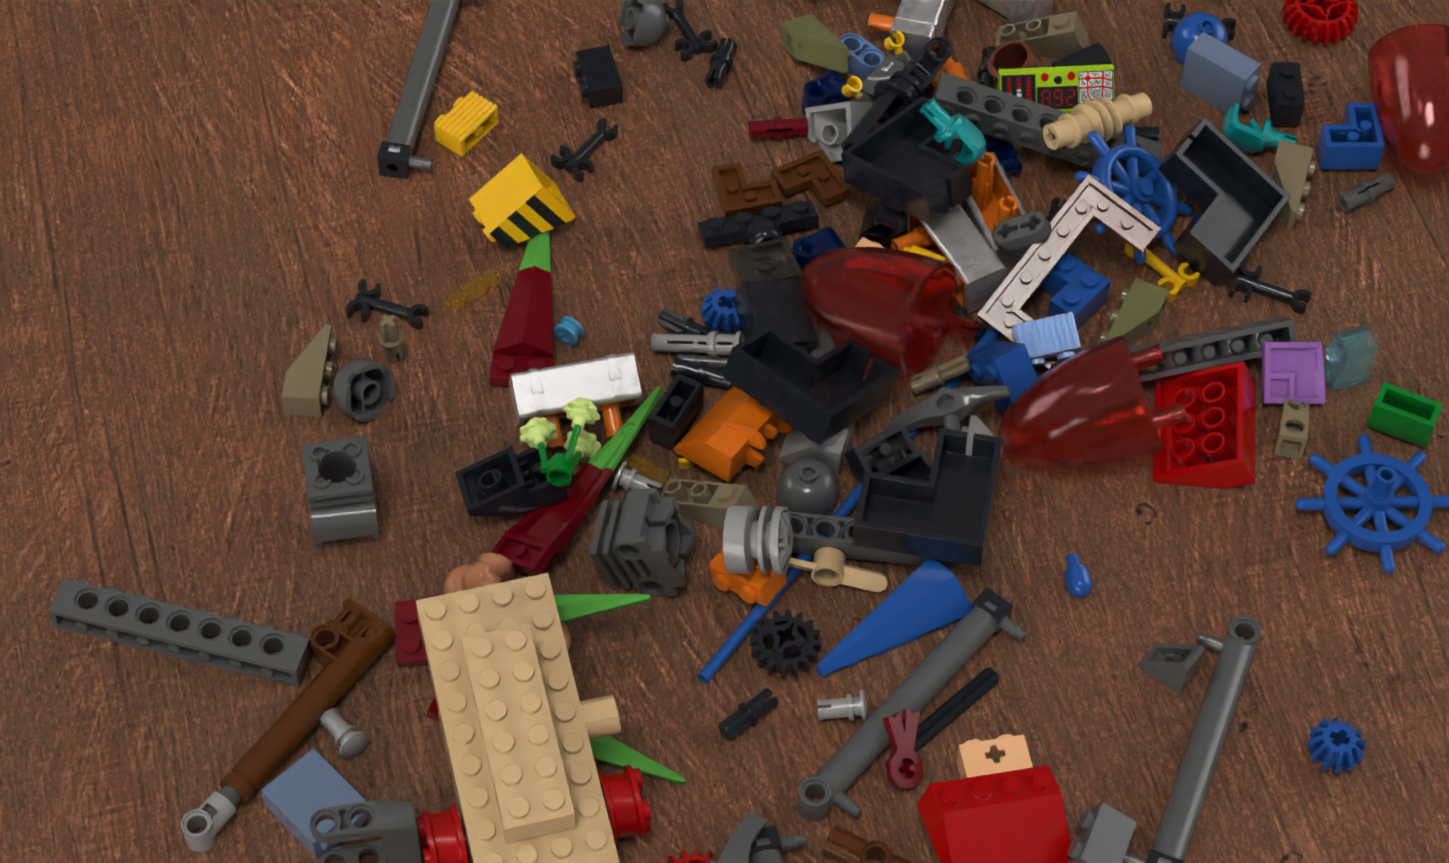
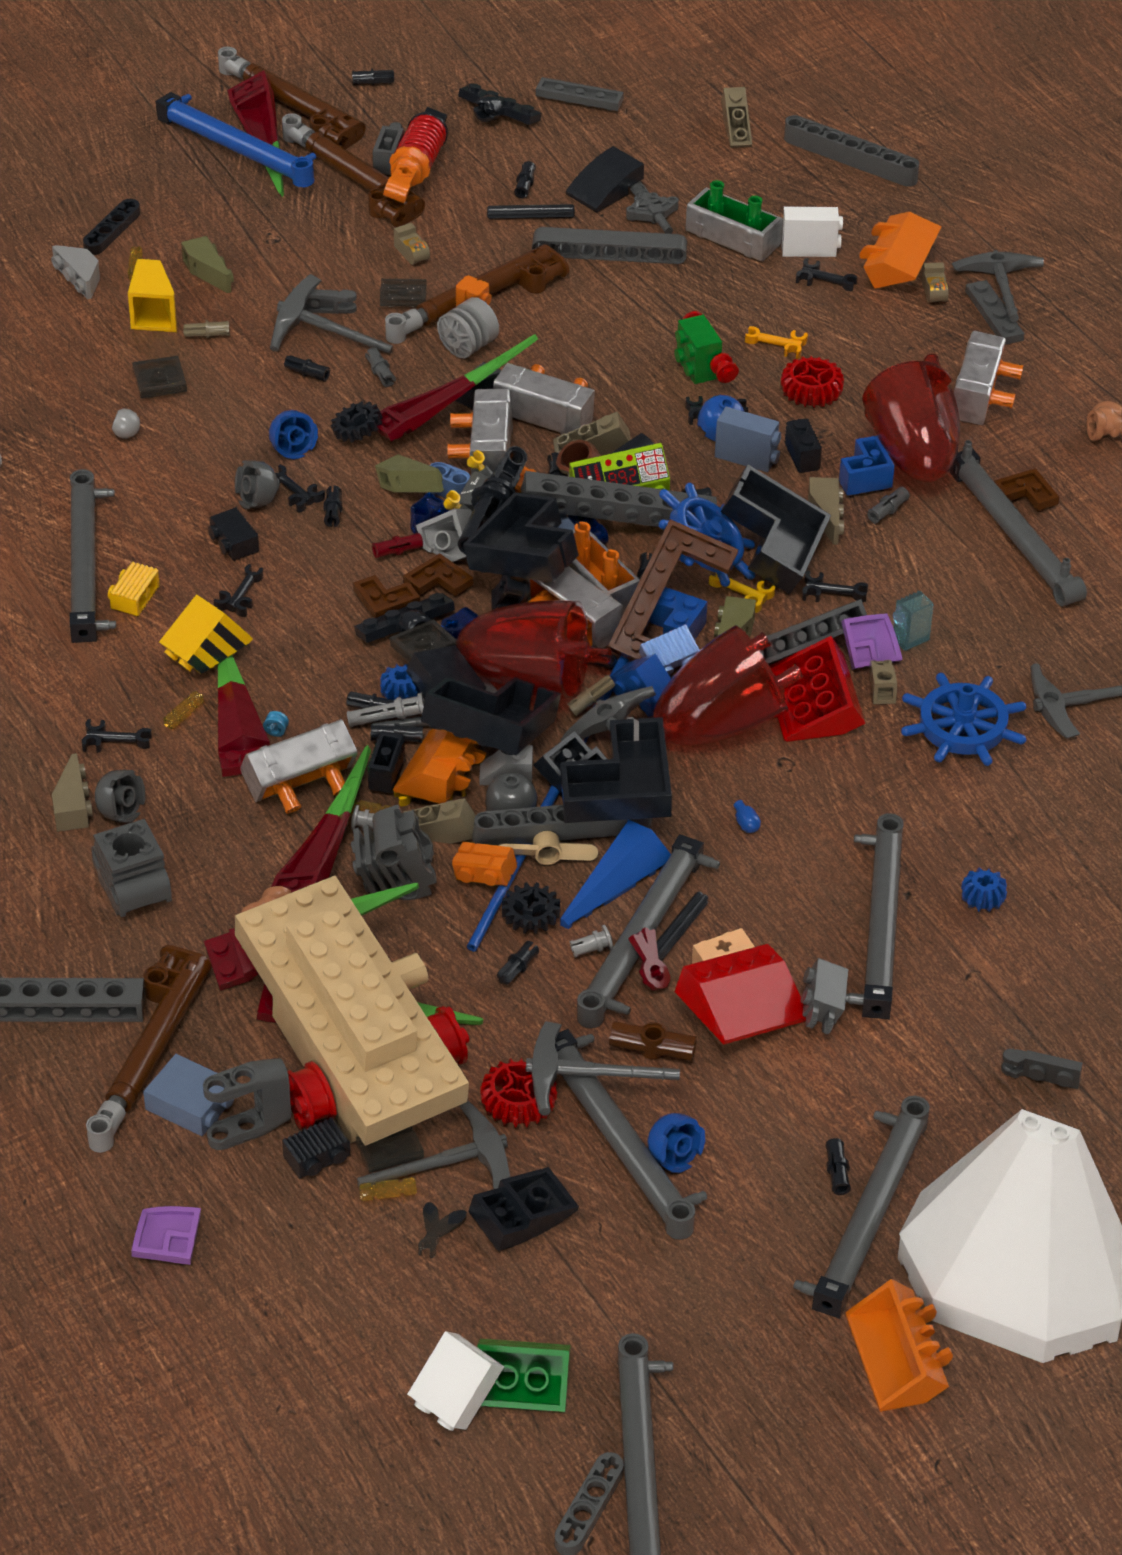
camera: 15 degrees left, 10 degrees down
light grey pin [320,708,369,759] -> none
dark tan axle [378,314,403,363] -> none
black slope [455,445,568,516] -> none
yellowish green plant [520,397,601,487] -> none
light grey wheel [723,505,793,575] -> none
teal piece [920,98,986,166] -> none
dark grey beam [993,211,1052,250] -> none
tan piece [1043,92,1153,150] -> none
dark grey slope [1138,643,1205,695] -> none
teal piece [1222,103,1297,154] -> none
green brick [1366,382,1443,448] -> none

